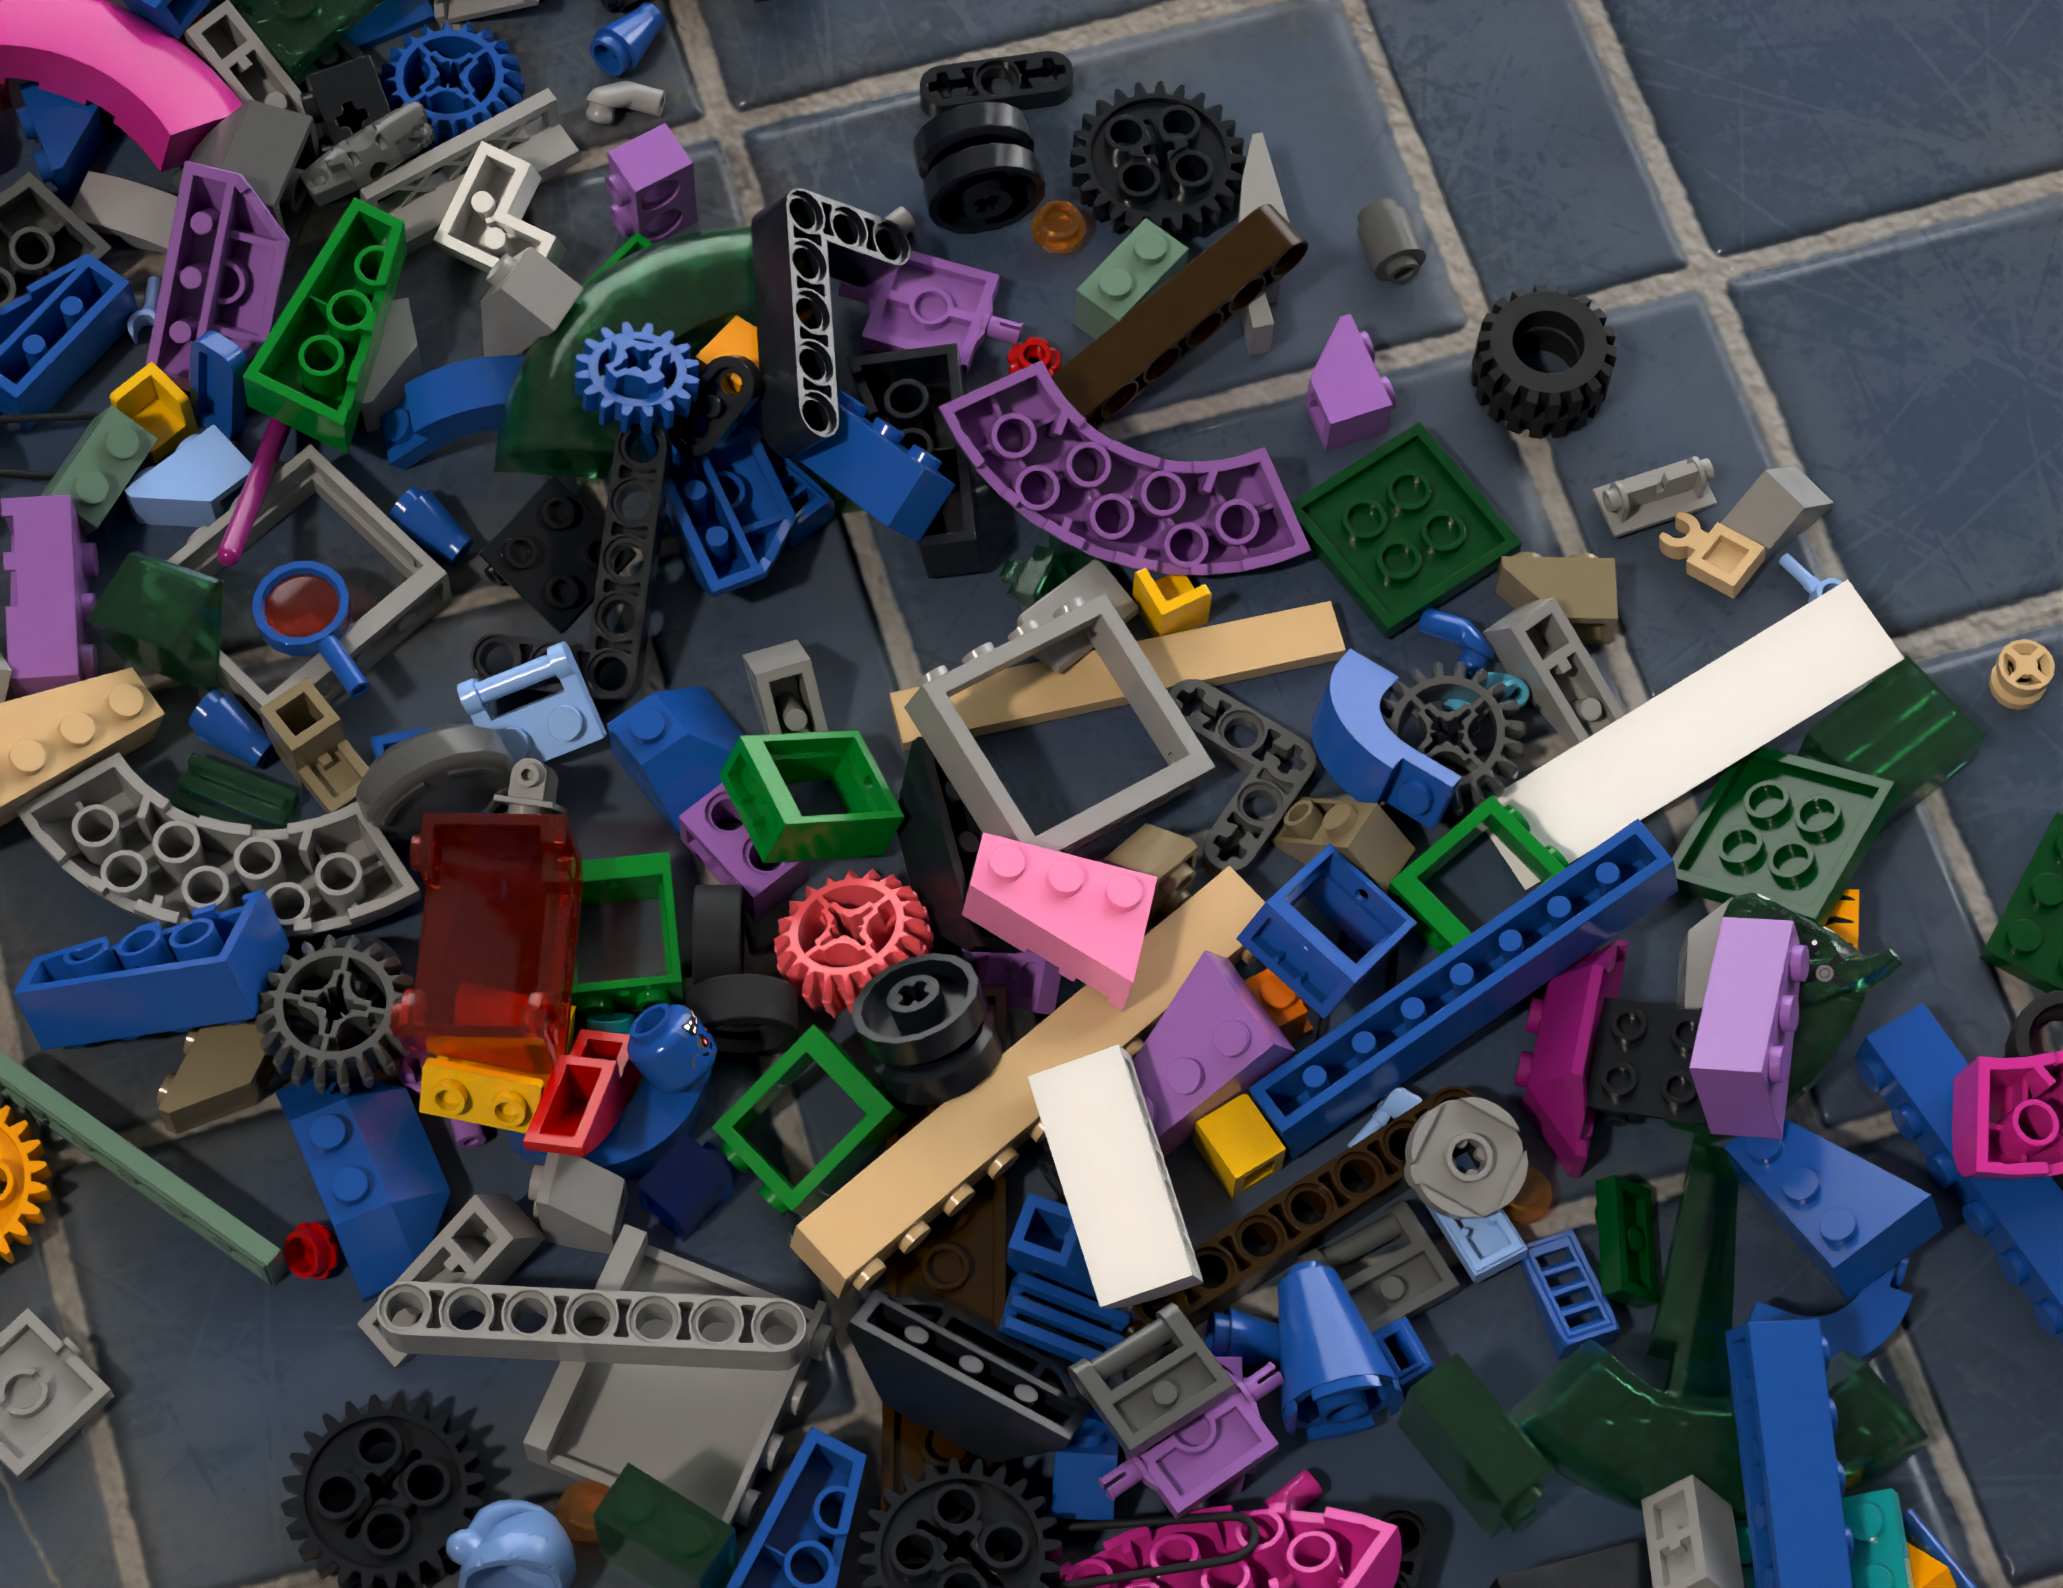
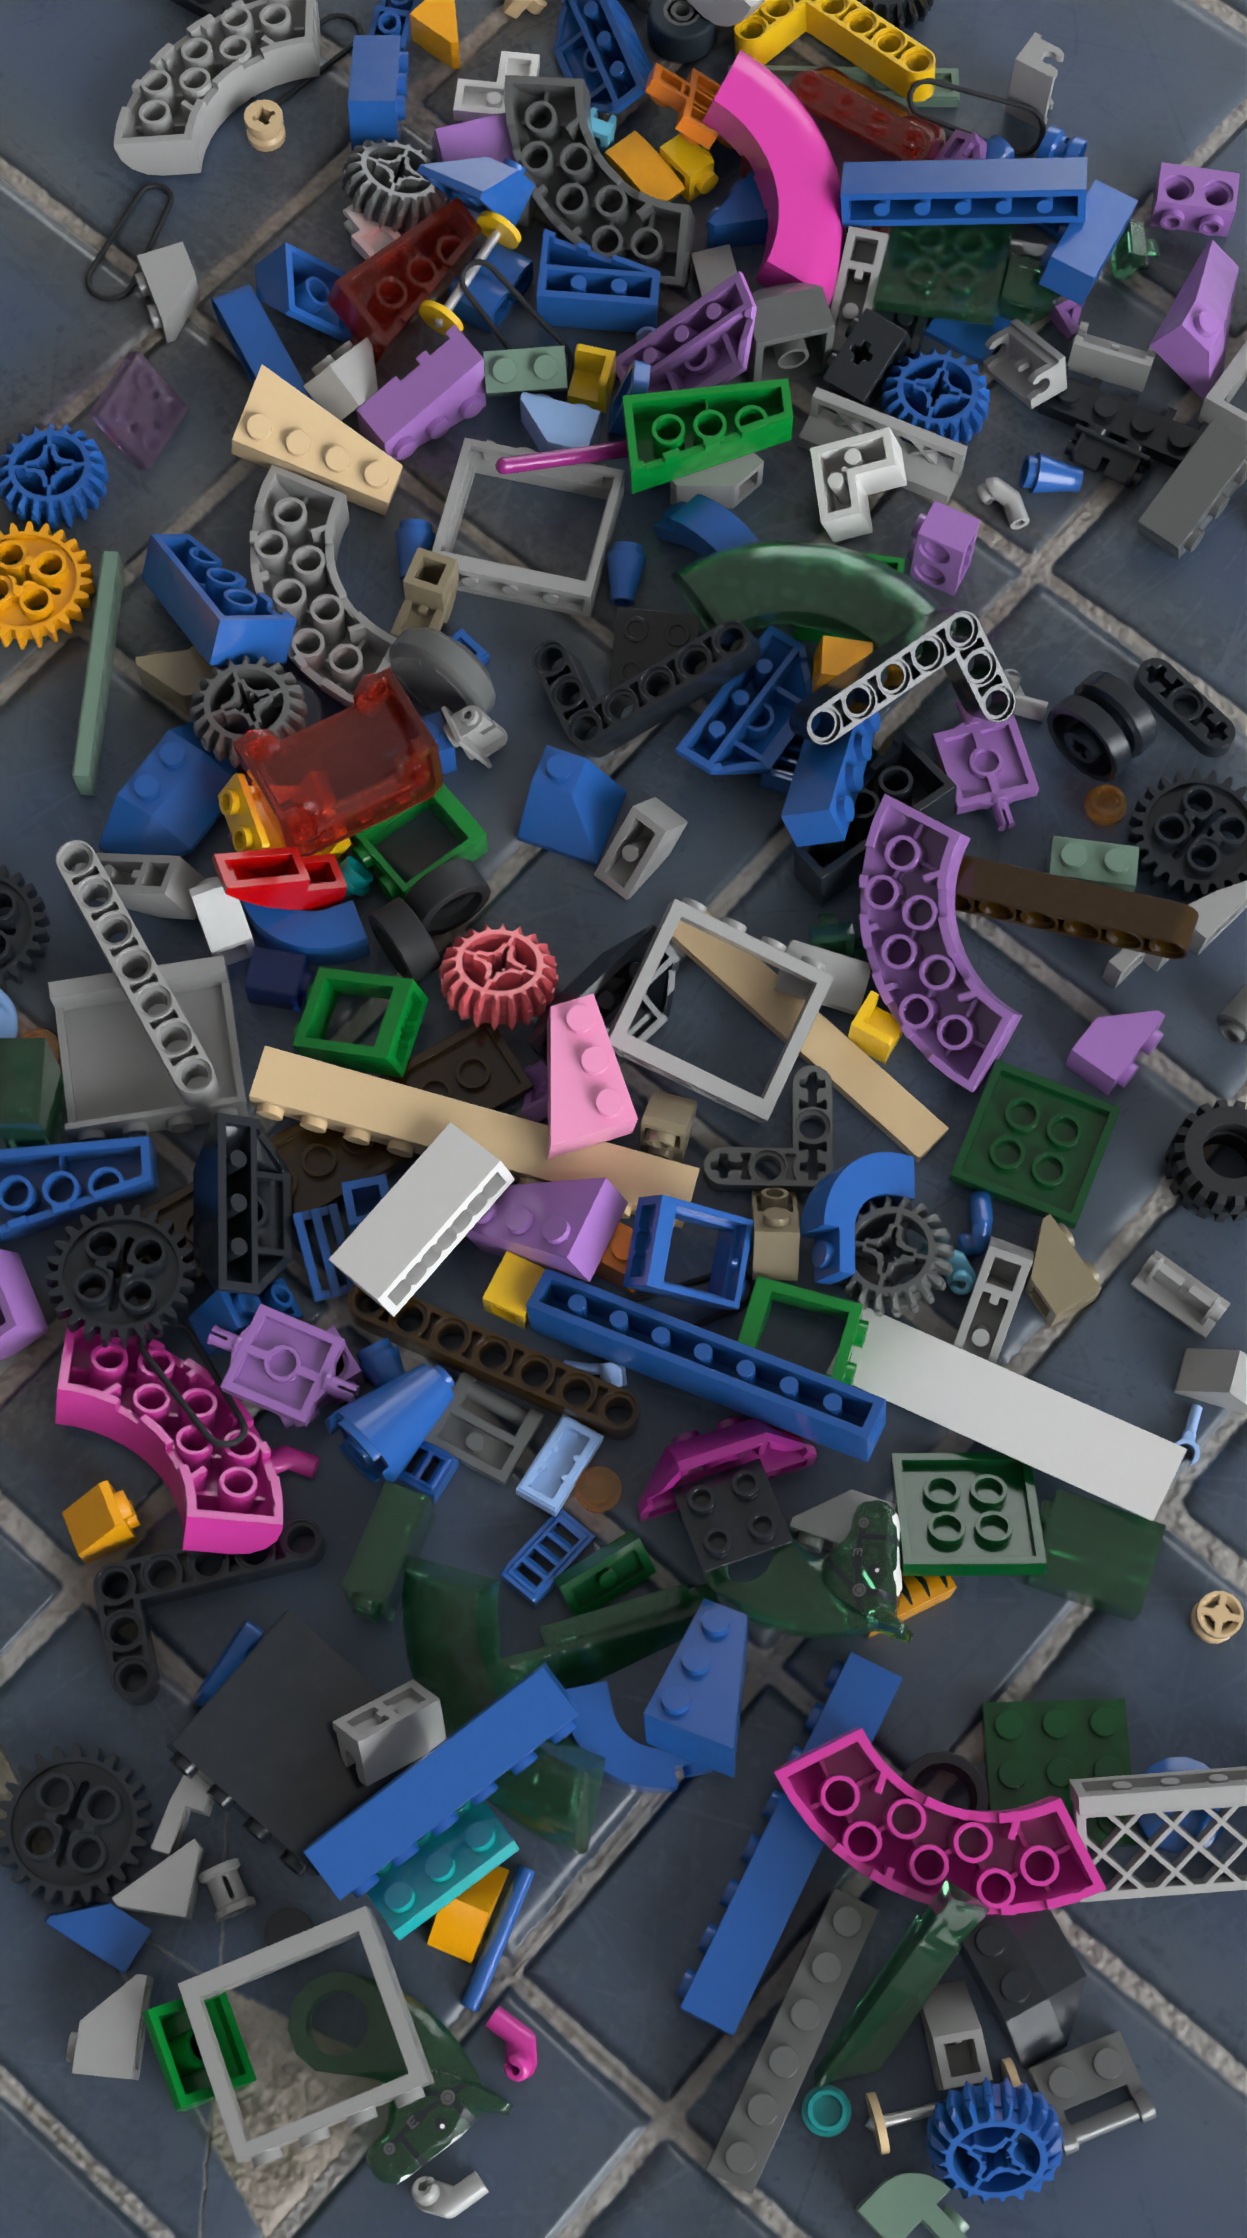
camera: 60 degrees right, 5 degrees up
clear green slope [86,551,223,692] -> none
clear green tile [168,752,300,830] -> none
piece [252,561,370,698] -> none
red plate [283,1221,340,1280] -> none
dark grey hinge [299,101,436,207] -> none
light blue plate [457,641,607,764] -> none
light grey slope [481,246,584,357] -> none
blue gear [574,322,699,434] -> none
blue head [627,1003,718,1094] -> none
black plate [667,355,762,456] -> none
medium lavender brick [678,783,809,921] -> none
green window [719,730,904,863] -> none
black wheel [852,953,1004,1106] -> none
red plate [1007,337,1062,376] -> none
dark grey plate [1068,1302,1235,1459] -> none
light grey plate [1404,1097,1528,1220] -> none
tan plate [1659,512,1765,599] -> none
wedge [1689,917,1809,1139] -> none

